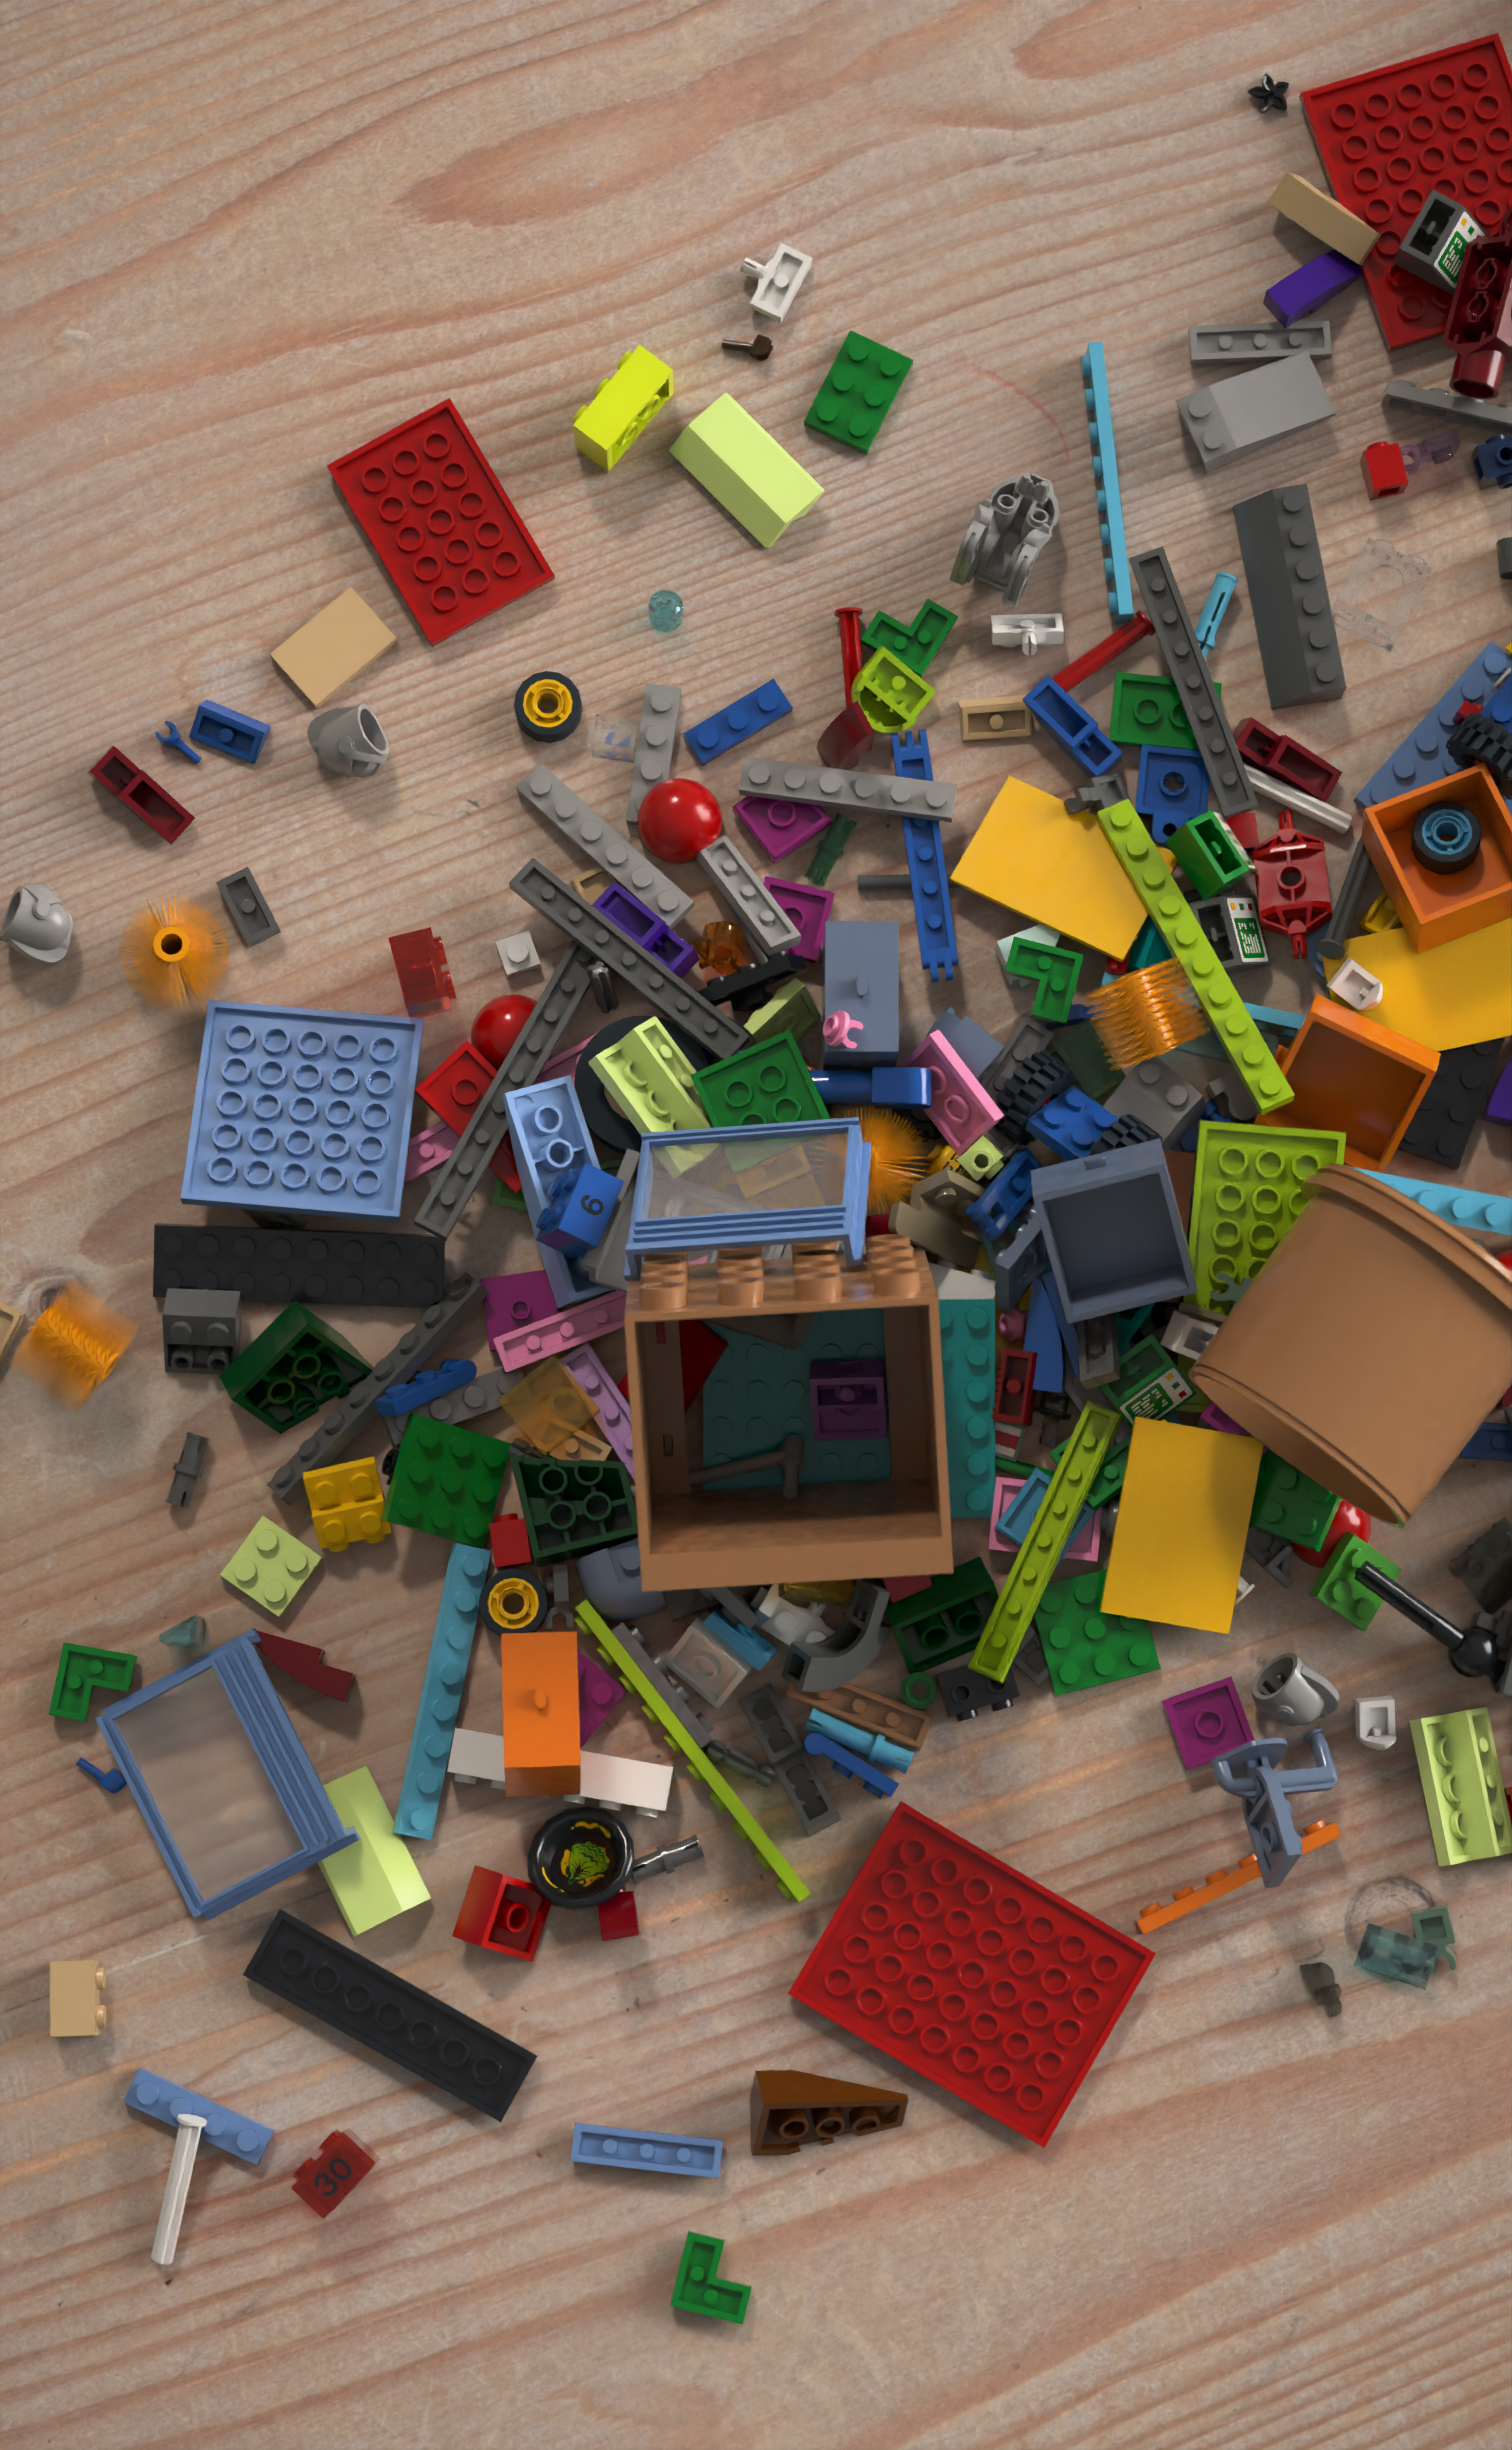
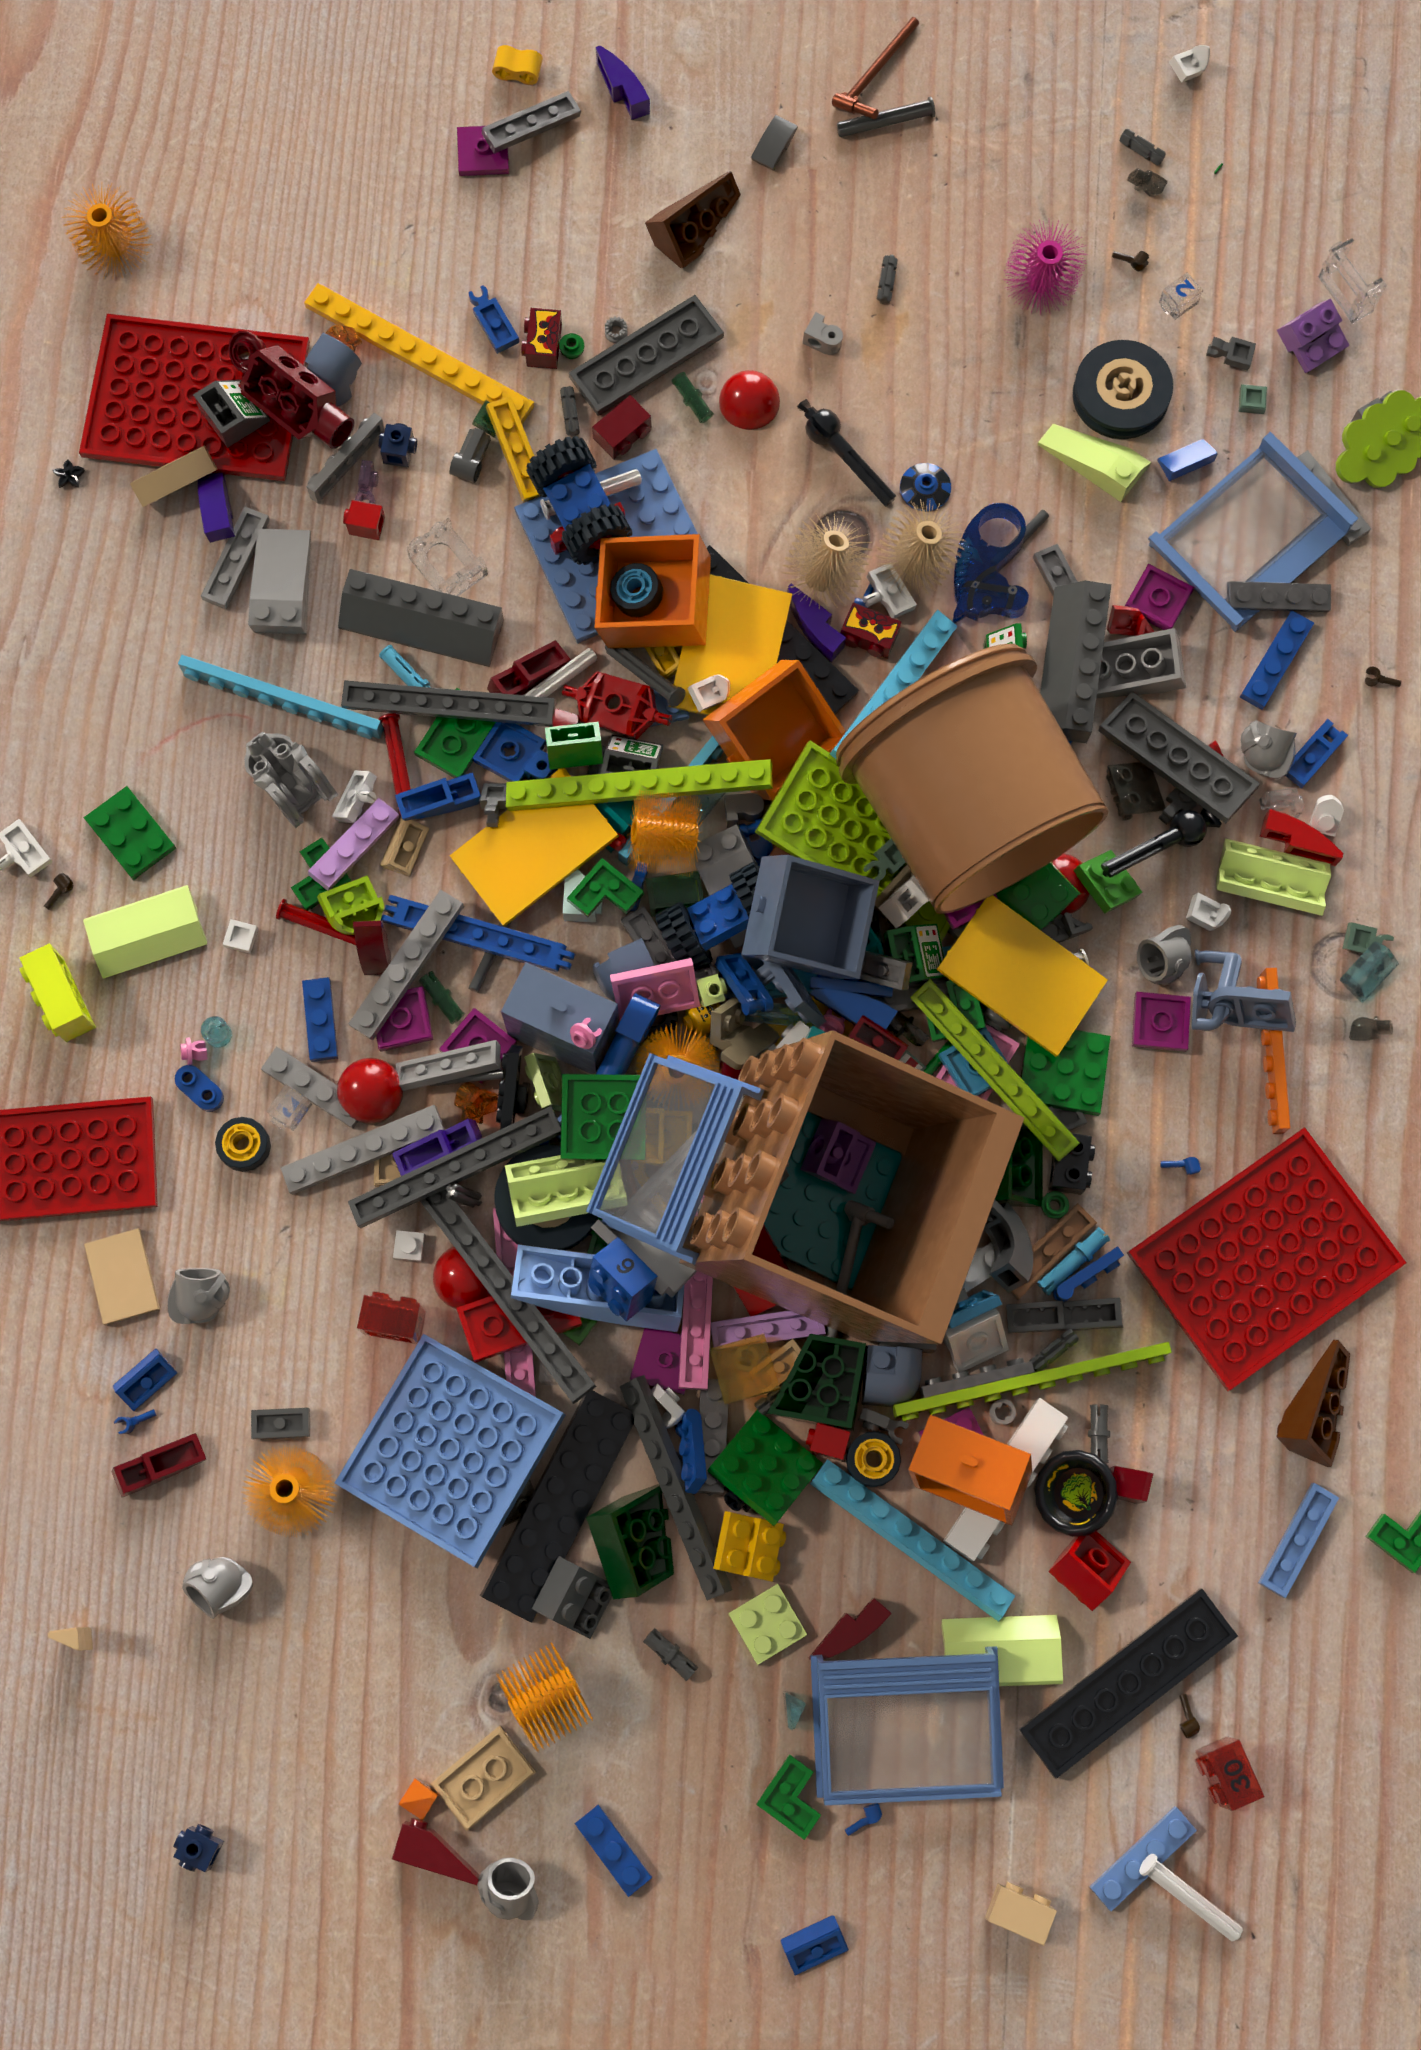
camera: 65 degrees left, 5 degrees down
none -> blue plate [175,1065,224,1112]
none -> bright pink plate [180,1038,207,1065]
none -> white plate [223,919,258,954]
none -> lavender plate [308,798,399,891]
none -> white plate [651,1383,686,1429]
none -> light grey bush [989,1399,1016,1425]
none -> blue hand [1160,1157,1201,1175]
none -> dark brown hand [1179,1694,1200,1738]

